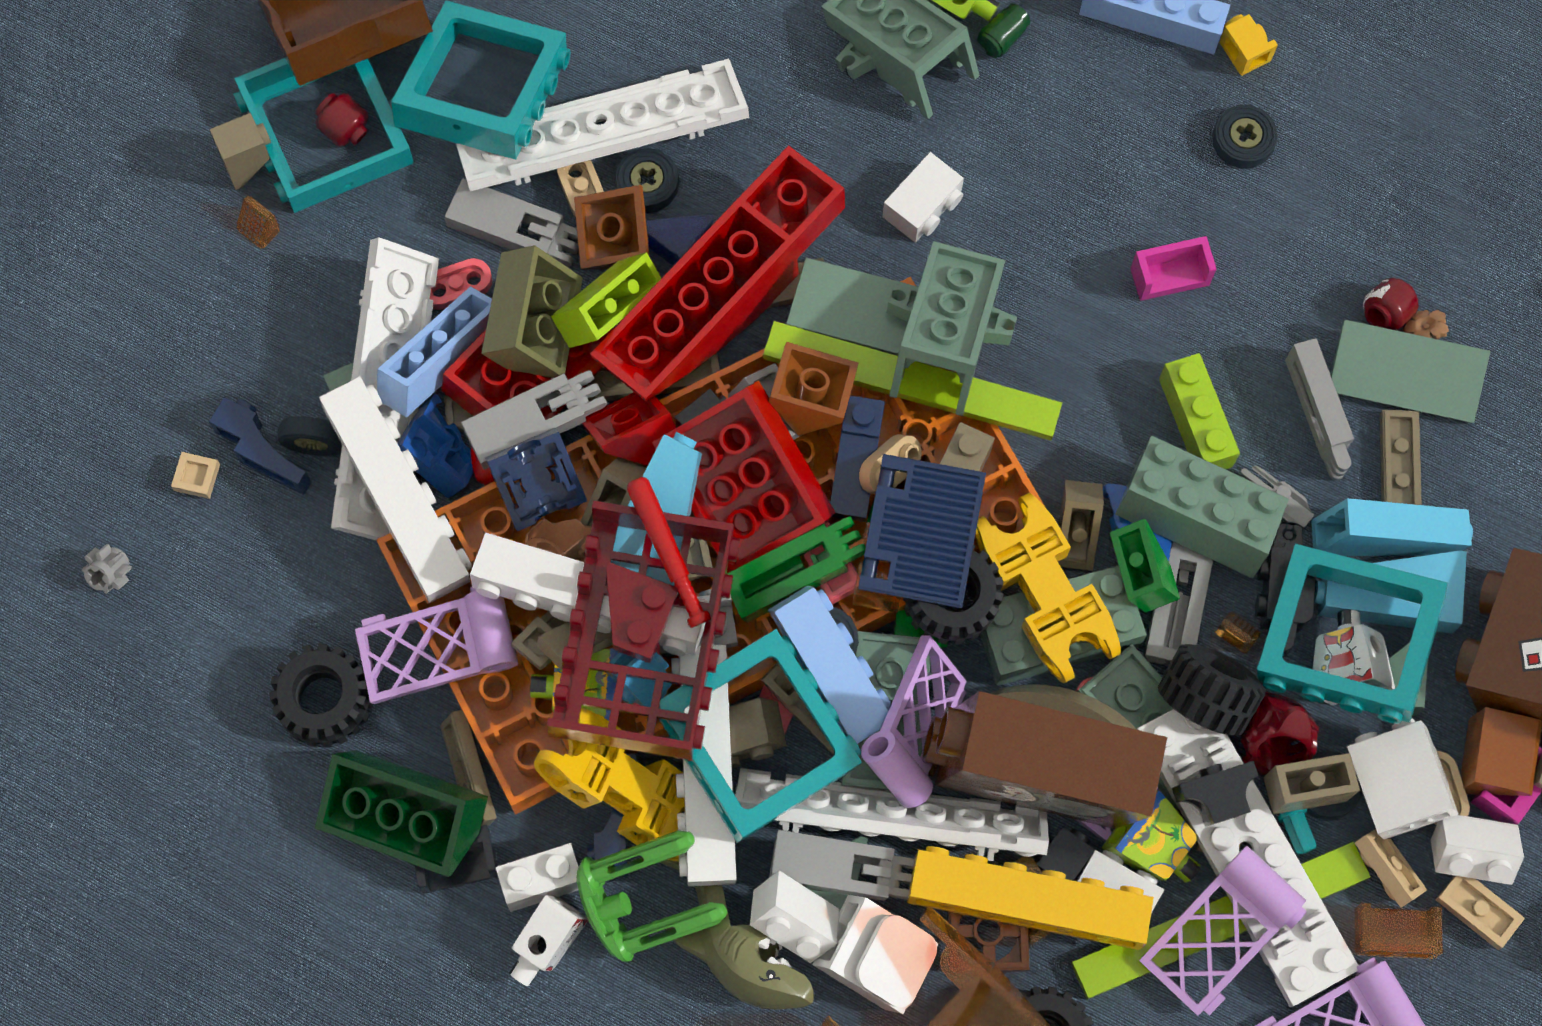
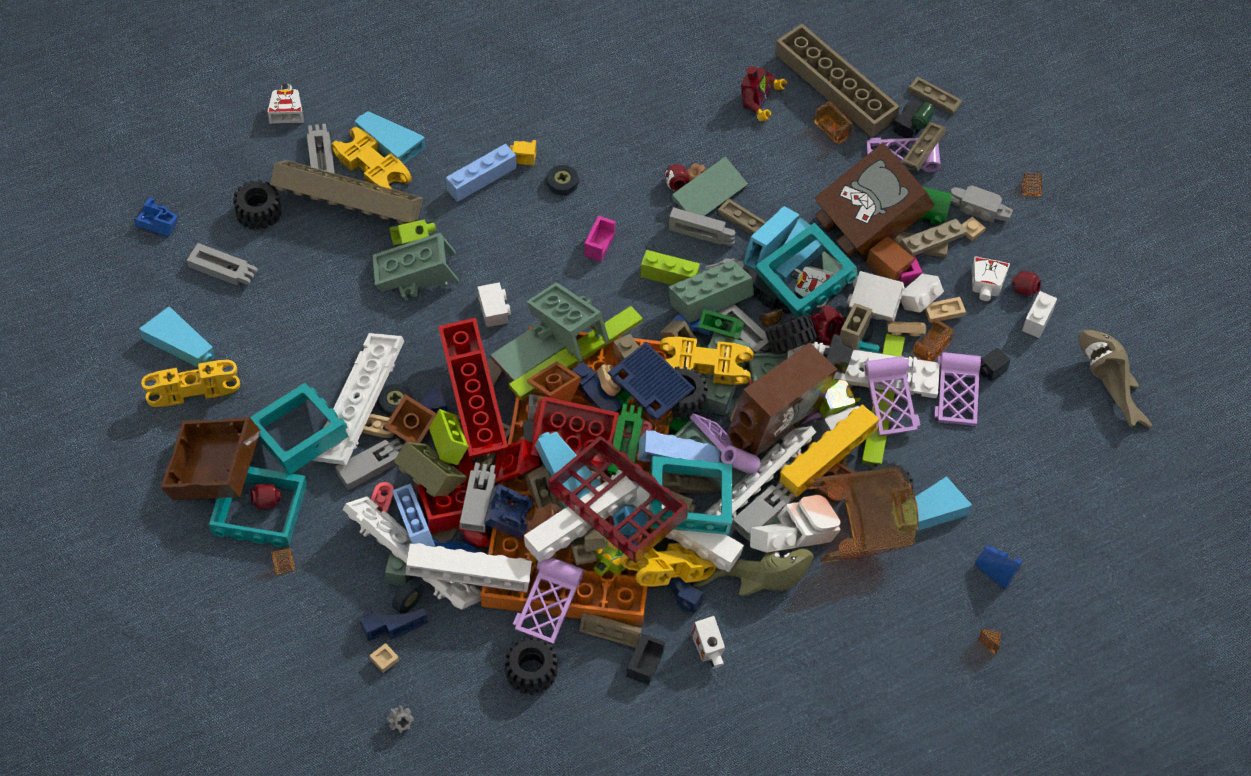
camera: 55 degrees left, 15 degrees down
dark tan slope [210,113,271,190] -> none
dark green slope [315,750,488,877] -> none
white brick [495,843,578,912] -> none
bright green piece [576,830,727,962] -> none
dark red wing [606,562,679,663] -> none
red piece [627,477,711,628] -> none
dark green piece [977,3,1031,58] -> none

